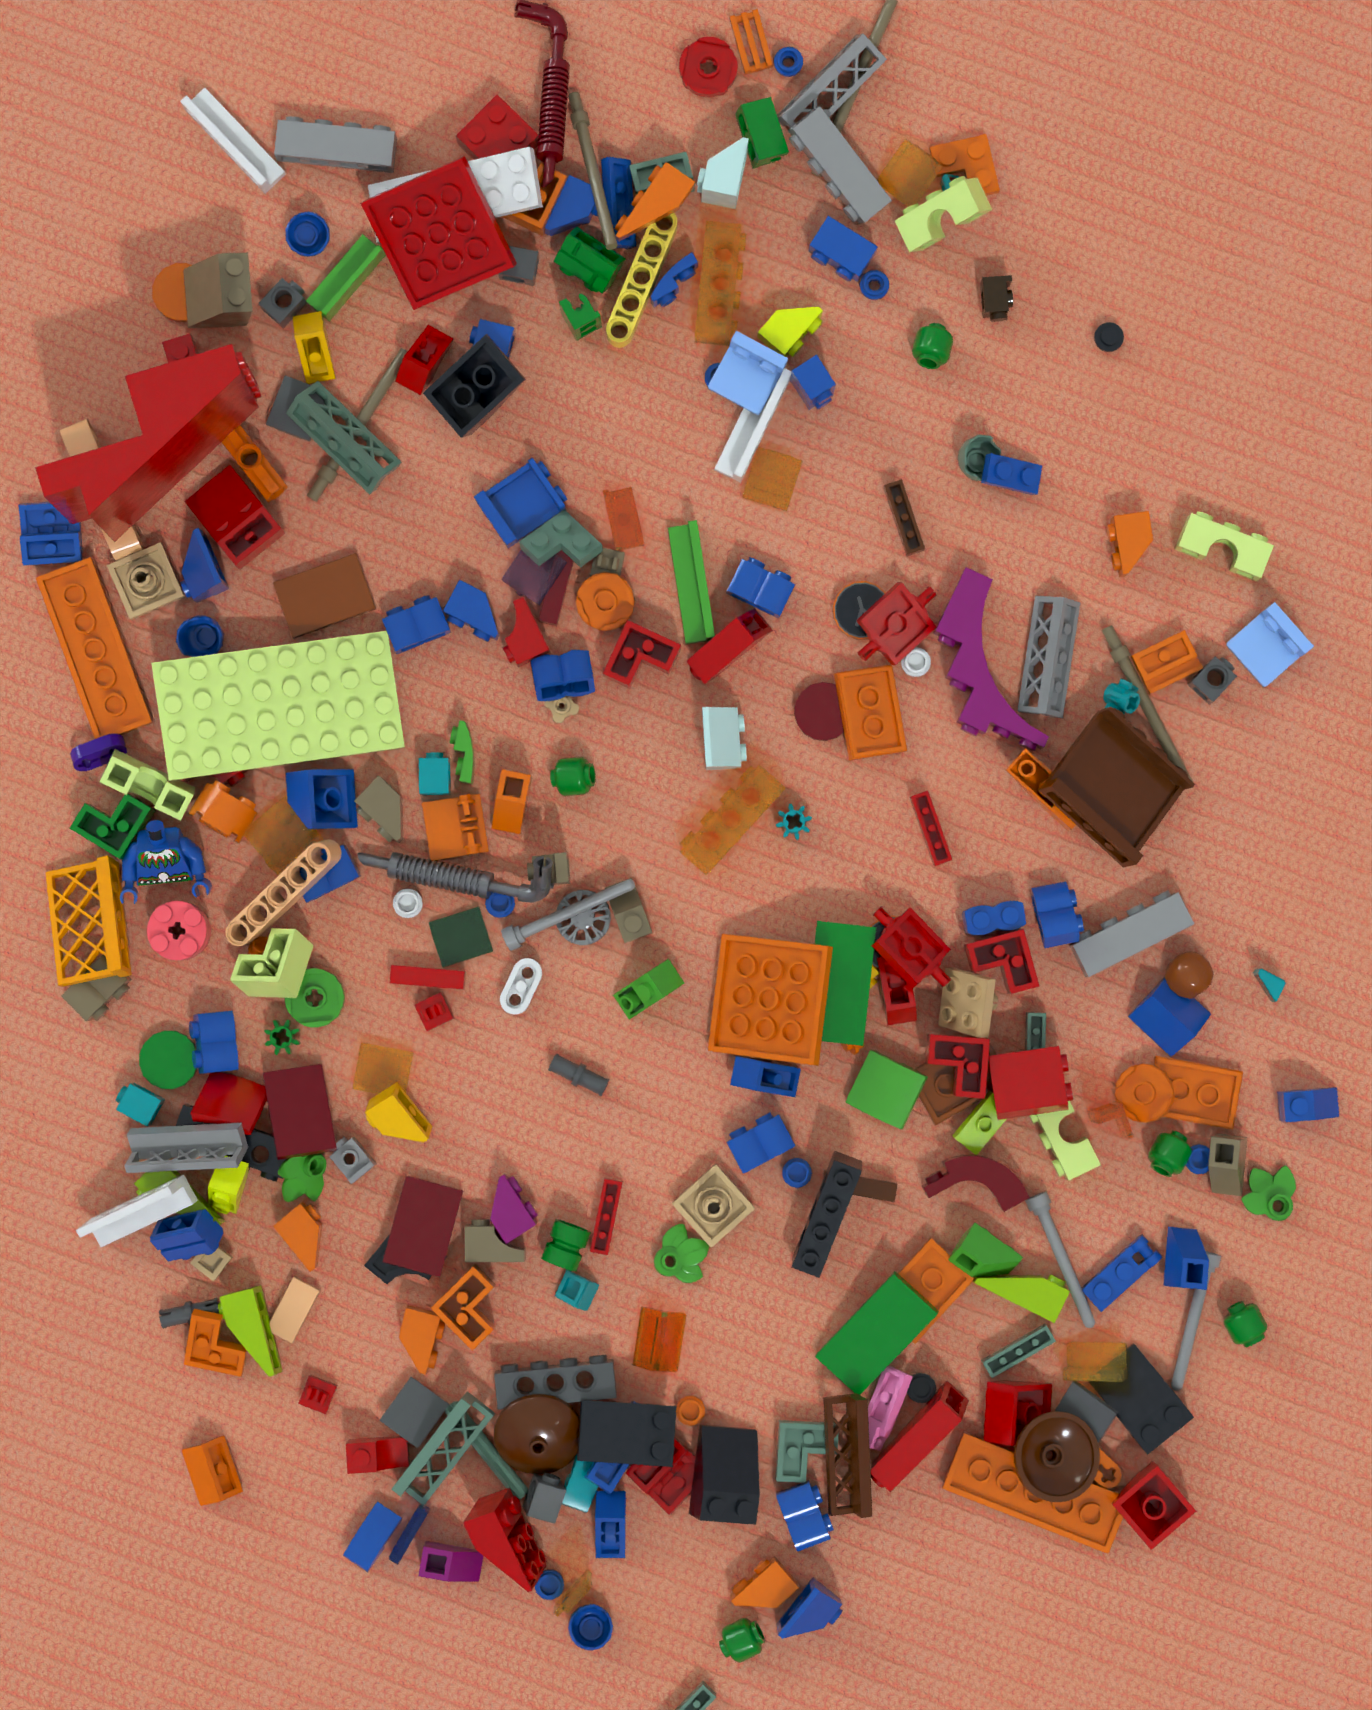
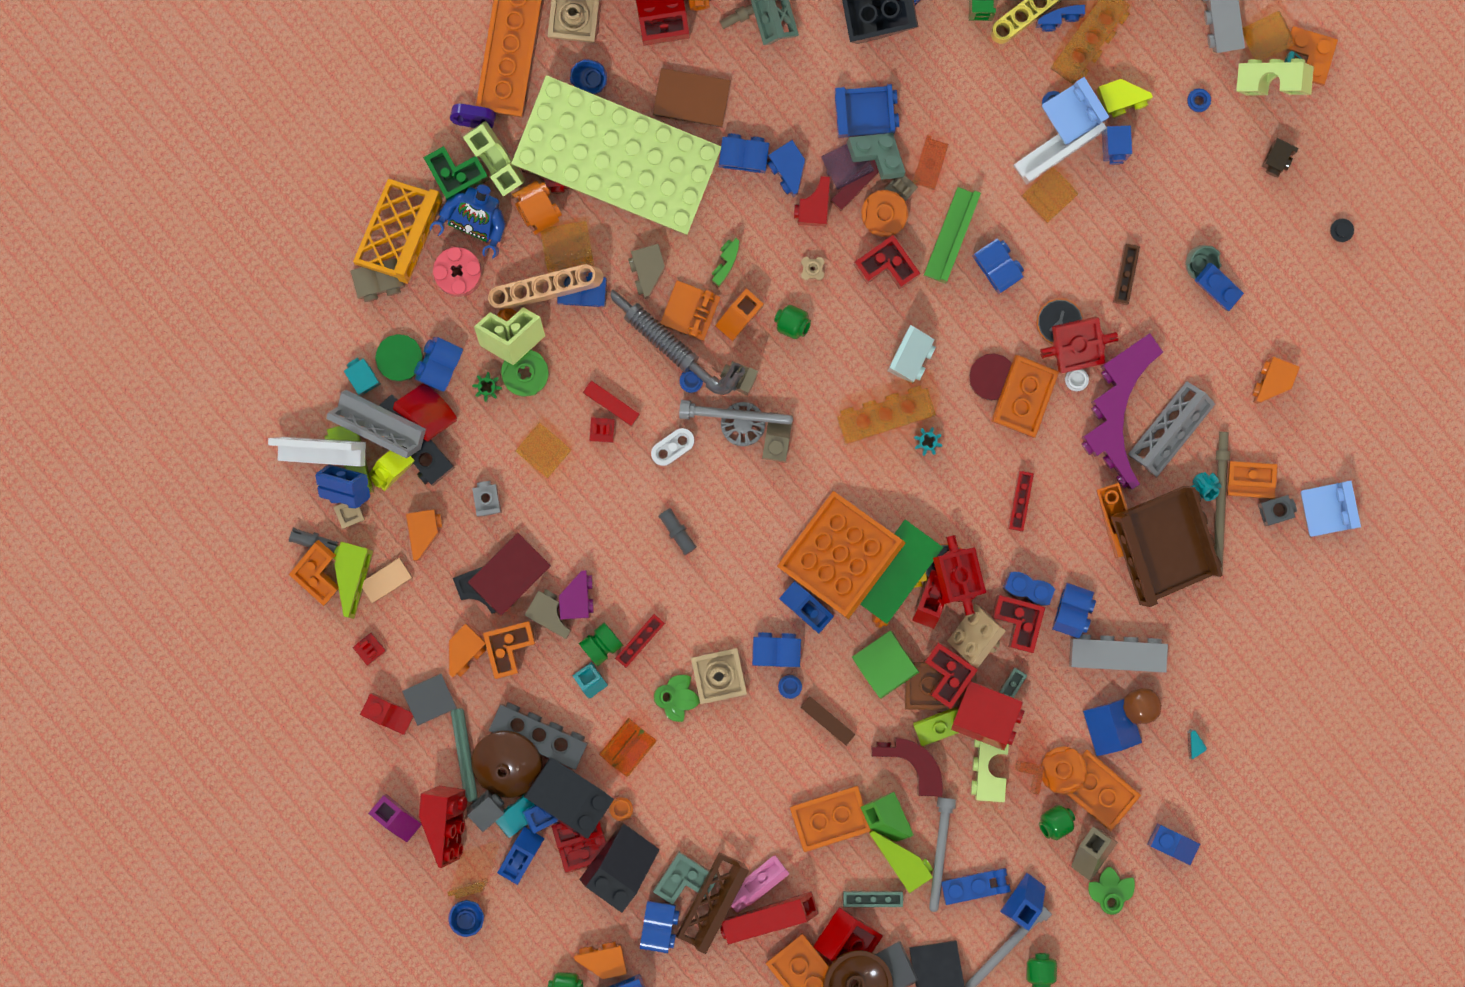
camera: 25 degrees right, 0 degrees up
blue slope [180,528,229,603] -> none
orange panel [182,1435,243,1506] -> none
dark red tile [263,1064,337,1160] -> none
bright green plate [278,1153,327,1202] -> none
blue slope [286,769,358,829] -> none
blue slope [343,1501,402,1572] -> none
yellow slope [365,1082,433,1142] -> none
clear blue tile [389,1504,430,1565] -> none
sand green fence [391,1391,495,1506] -> none
white plate [393,889,423,918] -> none
teal brick [419,752,451,795] -> none
clear green piece [429,907,493,967] -> none
blue brick [531,650,595,701] -> none
blue plate [535,1569,564,1600] -> none
bright green slope [613,959,685,1020] -> none
red slope [686,608,773,684] -> none
black brick [791,1151,862,1278] -> none
blue brick [808,216,878,282] -> none
green tile [815,1271,939,1395] -> none
black plate [907,1373,936,1403] -> none
green head [912,323,953,369] -> none
clear yellow panel [1063,1342,1127,1382] -> none
yellowish green arch [1175,511,1274,581] -> none
blue plate [1186,1144,1210,1174] -> none

